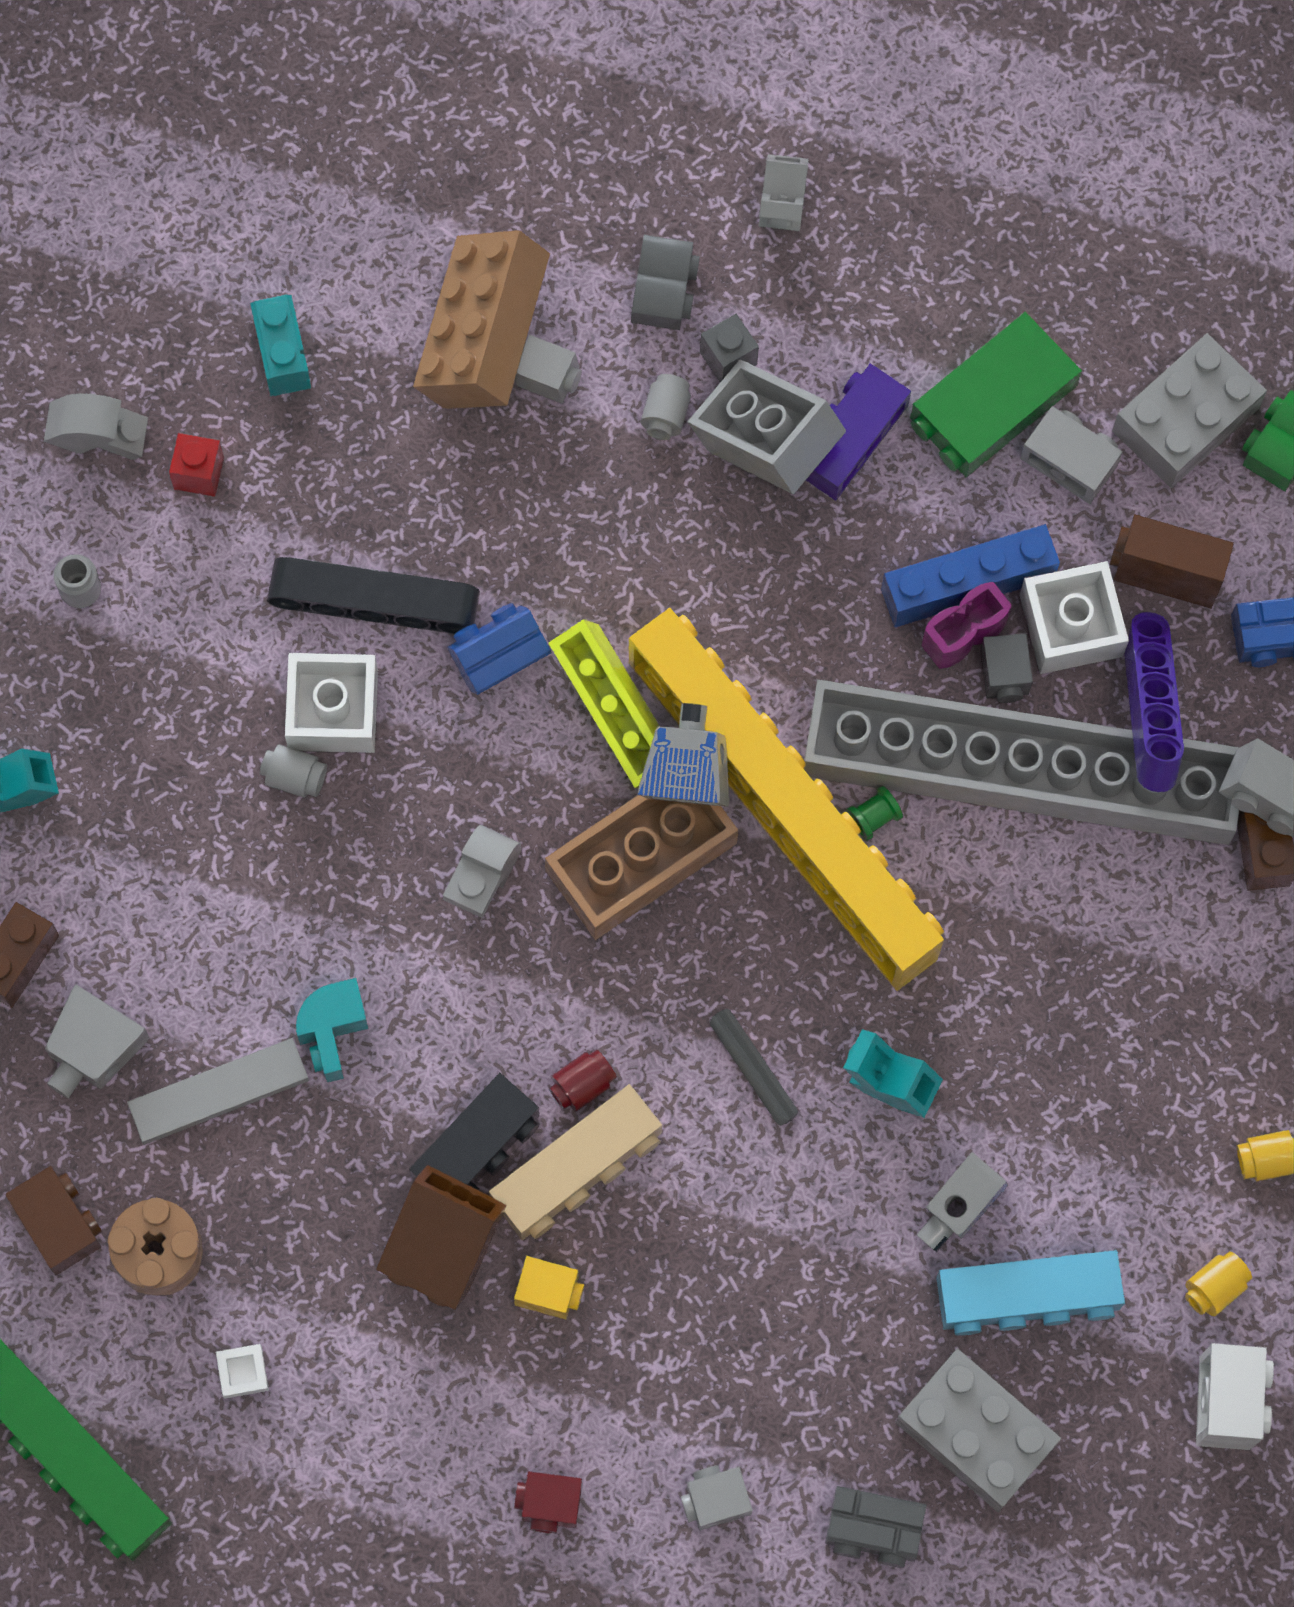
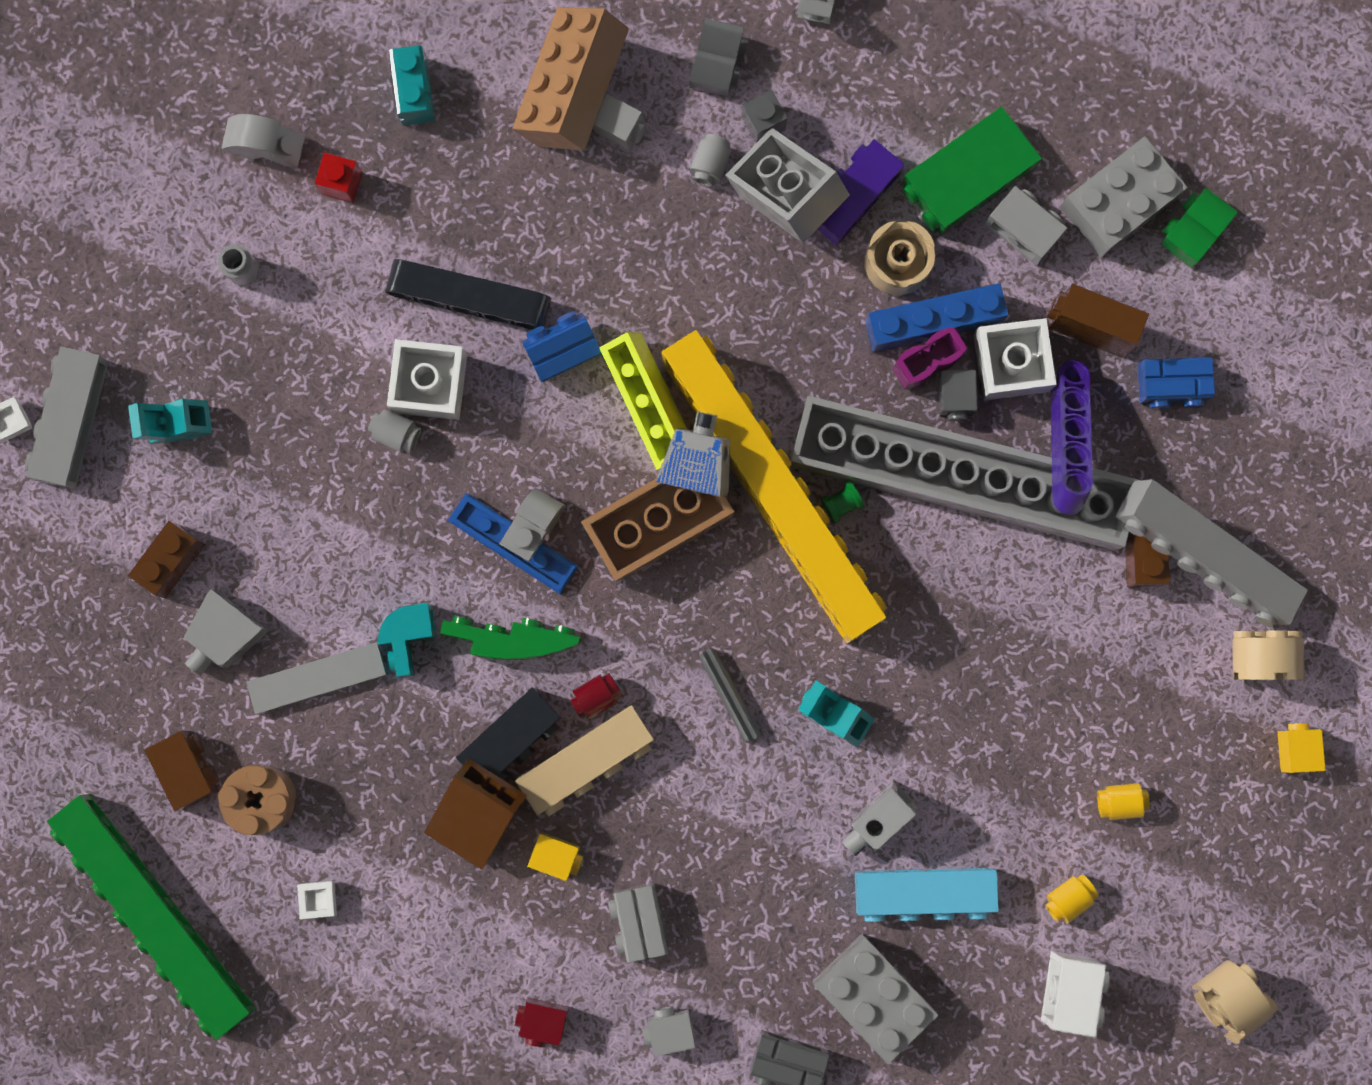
camera: 10 degrees right, 10 degrees up
none -> green slope [440,616,582,660]
none -> blue tile [447,493,579,595]
none -> light grey brick [608,883,668,963]
none -> tan brick [864,221,935,297]

